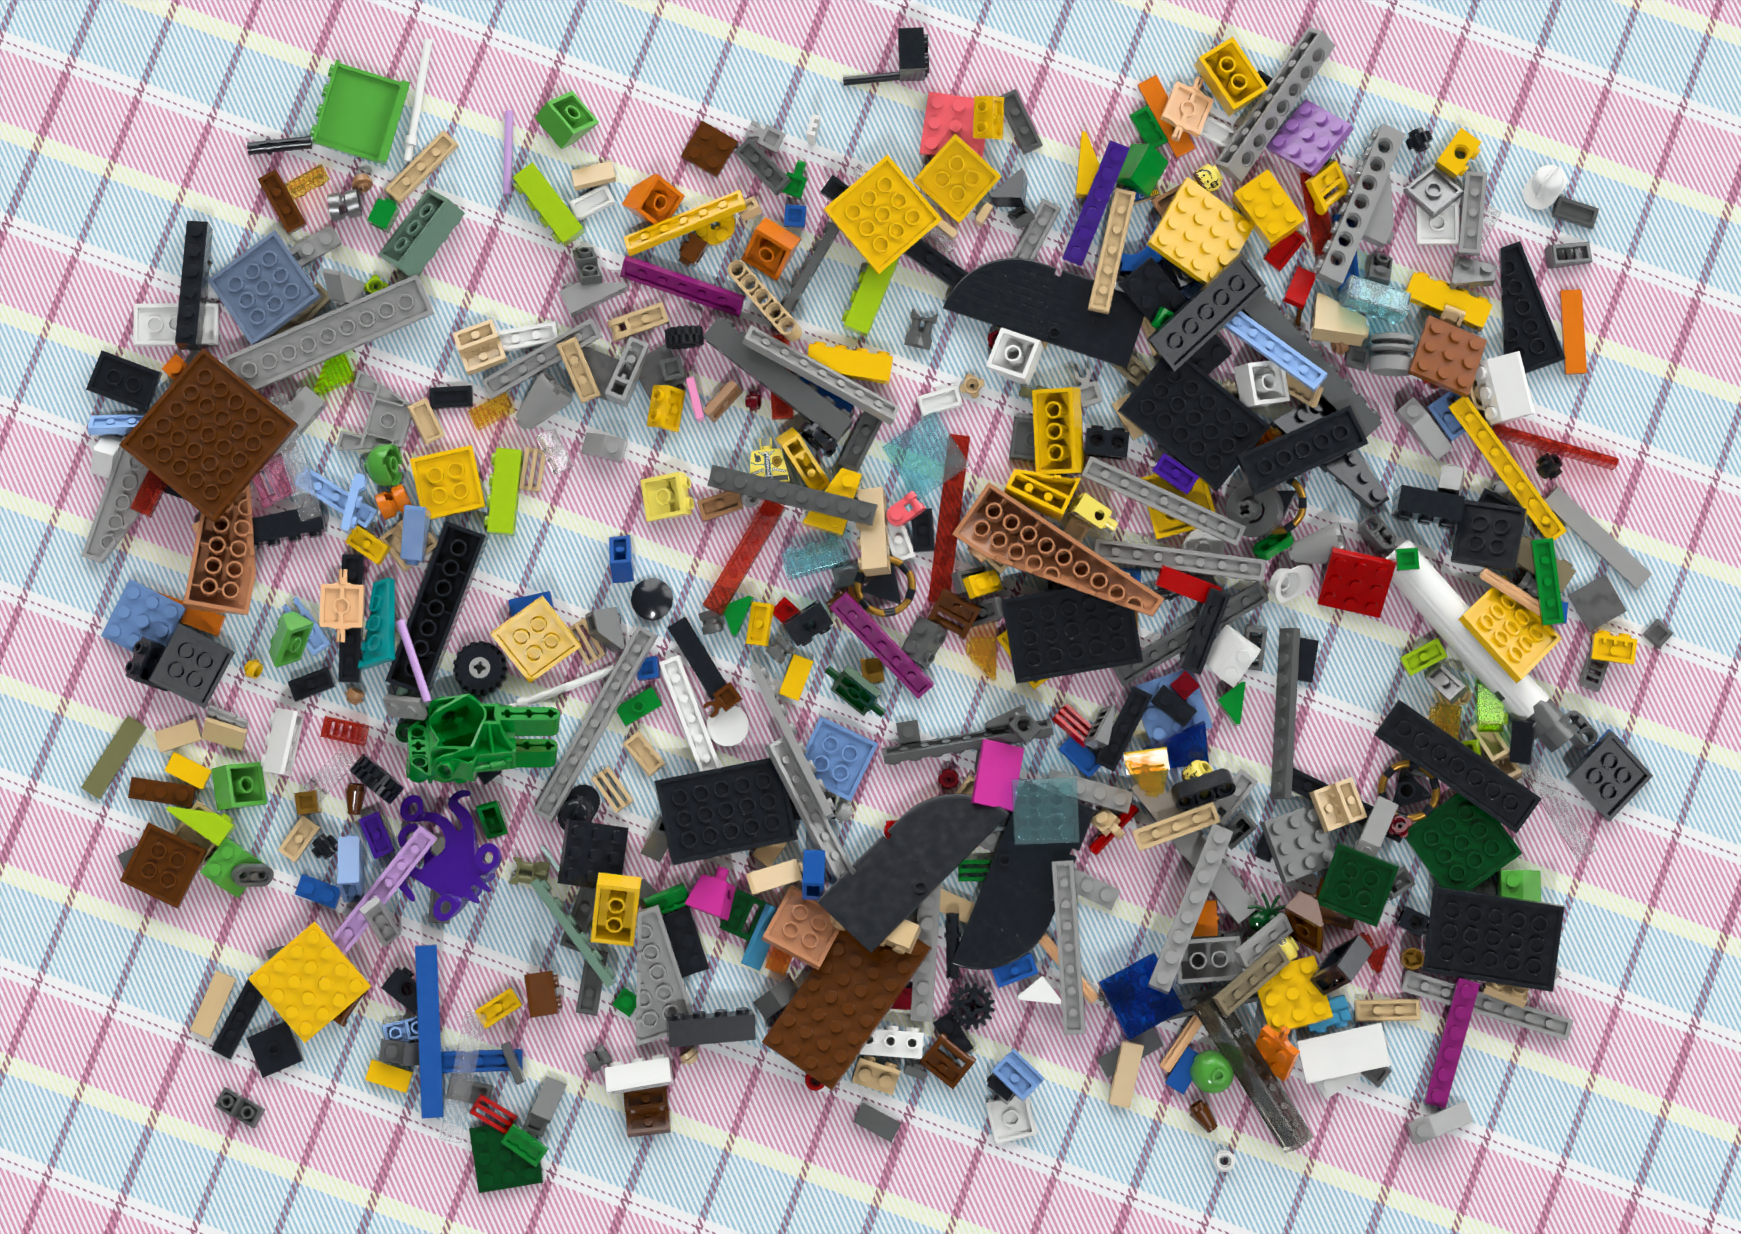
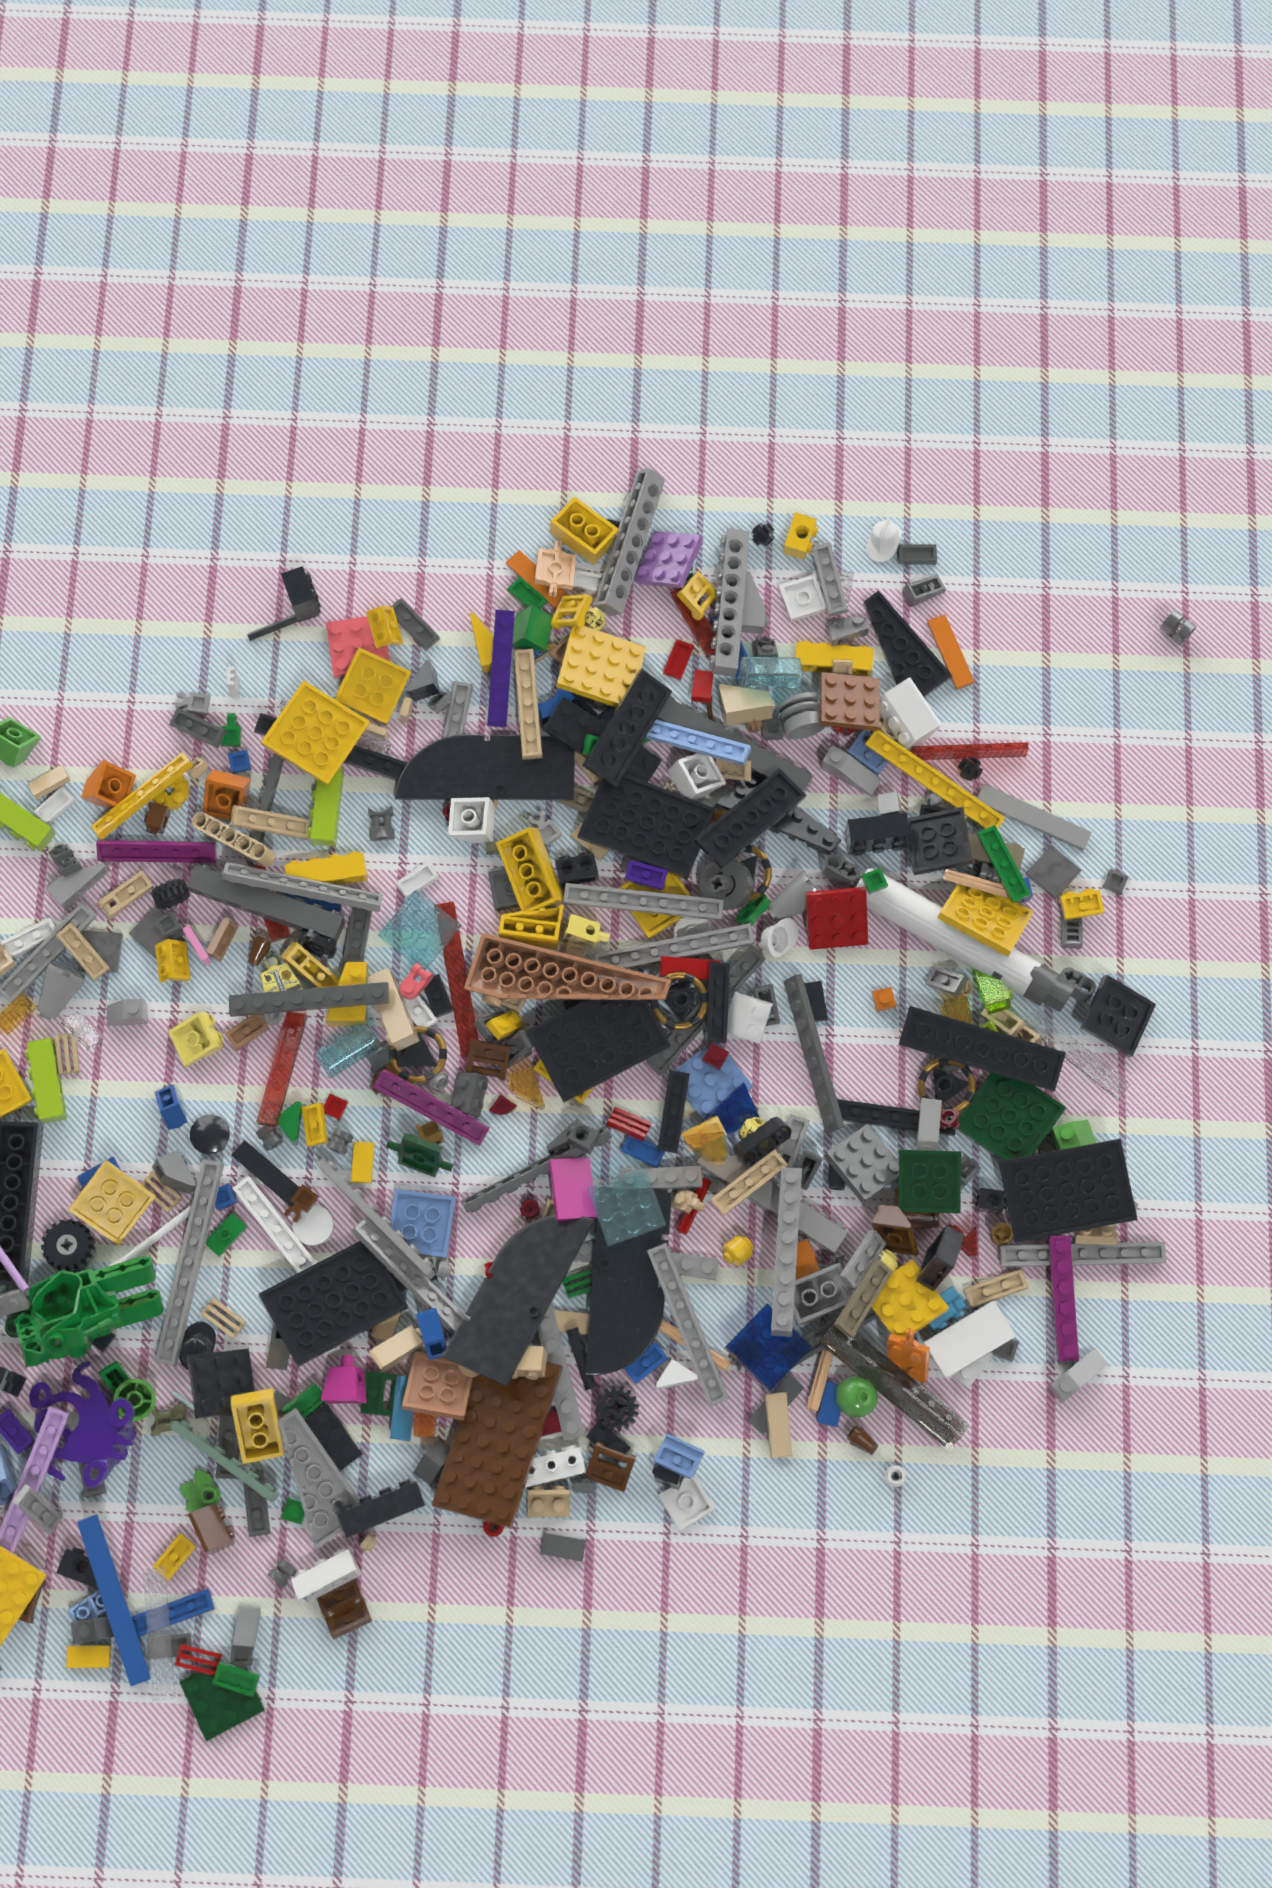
camera: 20 degrees left, 10 degrees down
dark grey tile [501,1041,526,1085] -> none
light grey slope [605,336,650,408] -> none
tan plate [622,730,666,777] -> none
reddish brown plate [681,121,739,178] -> none
dark red plate [745,391,762,412] -> none
black brick [782,600,834,646] -> none
dark grey plate [896,720,921,745] -> none
tan plate [960,374,985,398] -> none
dark grey slope [1084,705,1117,749] -> none
black plate [1150,685,1197,728] -> none
green slope [1216,682,1246,726] -> none
yellow brick [1232,169,1305,249] -> none
dark green animal [1247,893,1286,940] -> none
tan slope [1309,777,1367,833] -> none
lime plate [1399,638,1448,677] -> none
flat silver tile [1403,165,1464,219] -> none
black tile [1509,719,1536,765] -> none
none -> bright green cylinder [113,1379,156,1421]
none -> bright green plate [179,1470,221,1512]
none -> tan tile [230,805,310,840]
none -> reddish brown cone [248,935,272,966]
none -> light grey plate [429,1071,449,1090]
none -> dark red tile [489,1094,517,1115]
none -> yellow plate [551,594,593,629]
none -> black piece [650,972,708,1030]
none -> yellow head [723,1235,754,1266]
none -> orange plate [871,987,897,1012]

